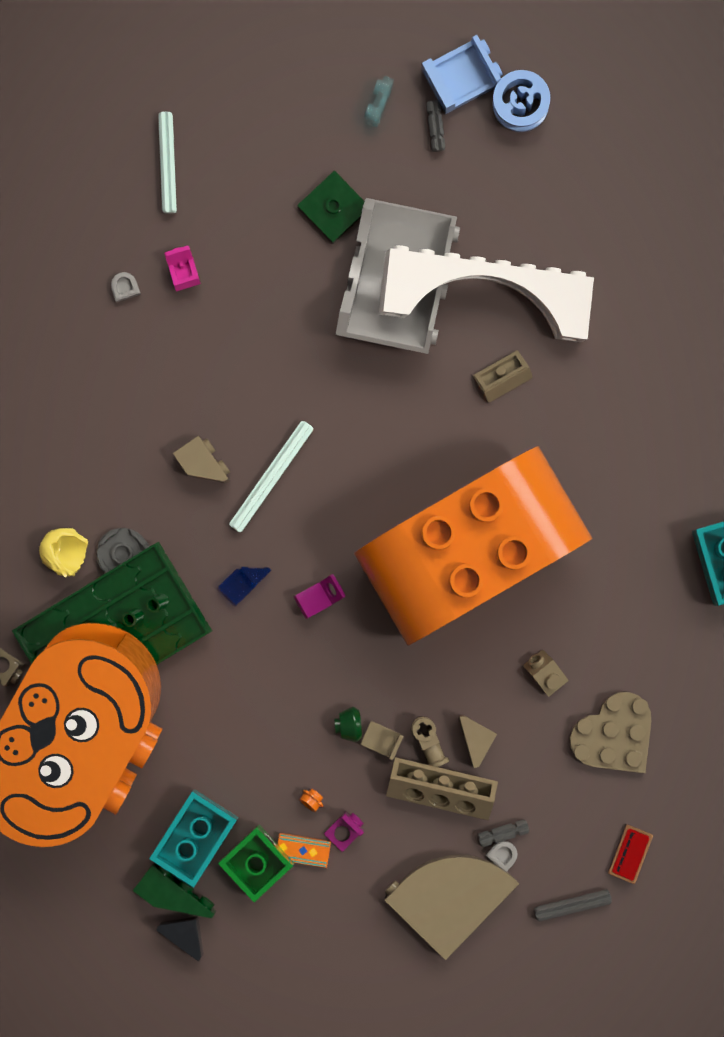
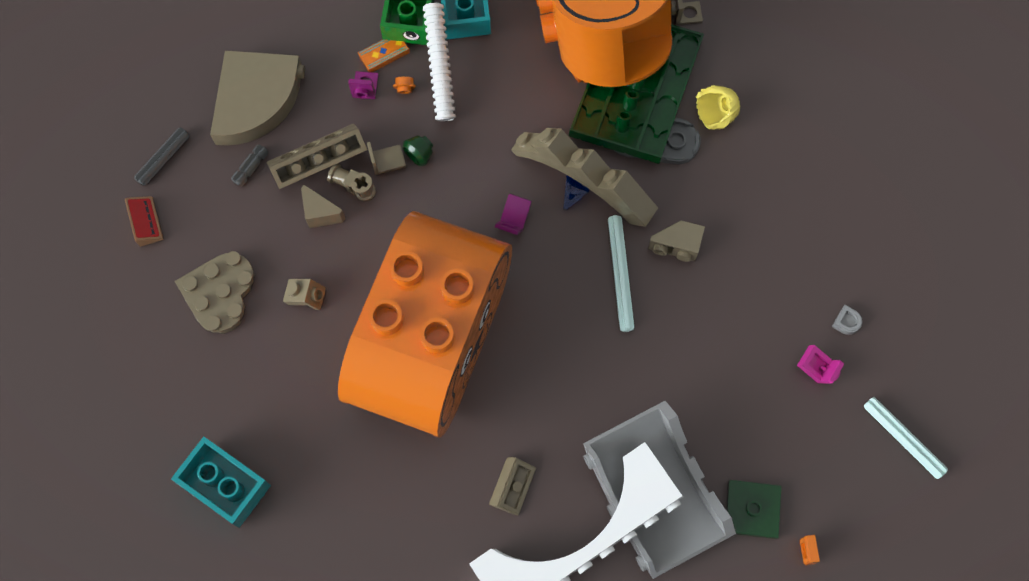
camera: 135 degrees right, 15 degrees down
light grey tile [486,841,518,871] -> none
none -> white piece [423,3,456,121]
none -> dark tan arch [511,128,658,227]
none -> orange tile [800,535,820,565]

